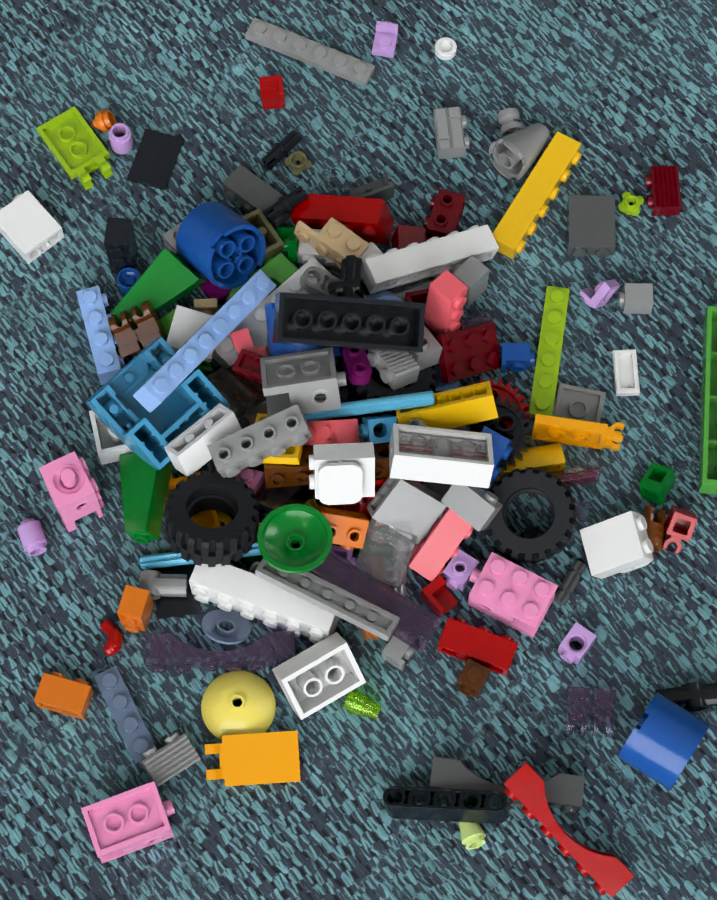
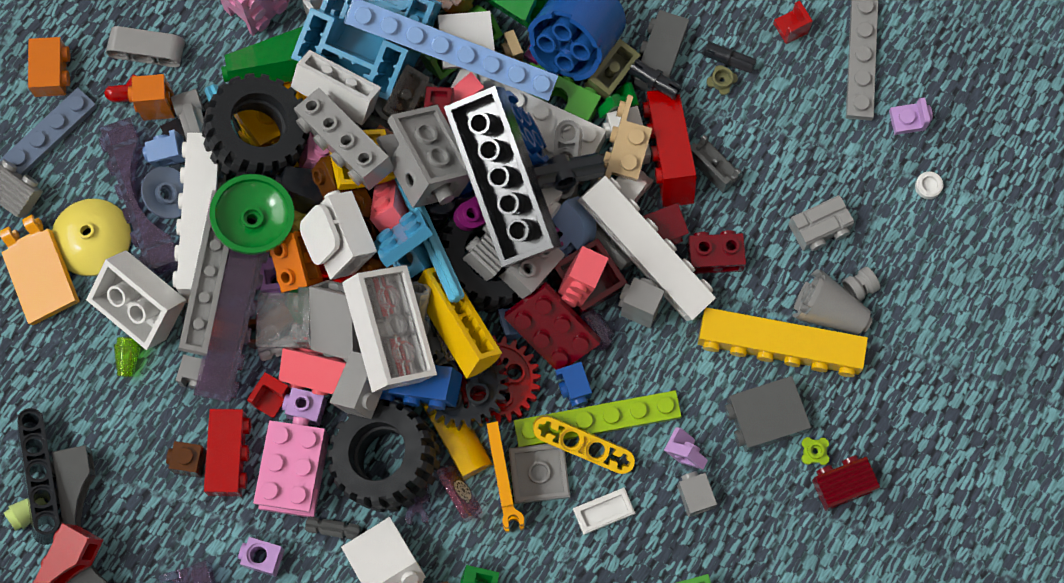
camera: 70 degrees right, 5 degrees up
none -> light grey beam [106,26,185,67]
none -> medium blue brick [142,130,185,168]
none -> dark azure plate [374,209,433,268]
none -> yellow beam [533,415,635,474]

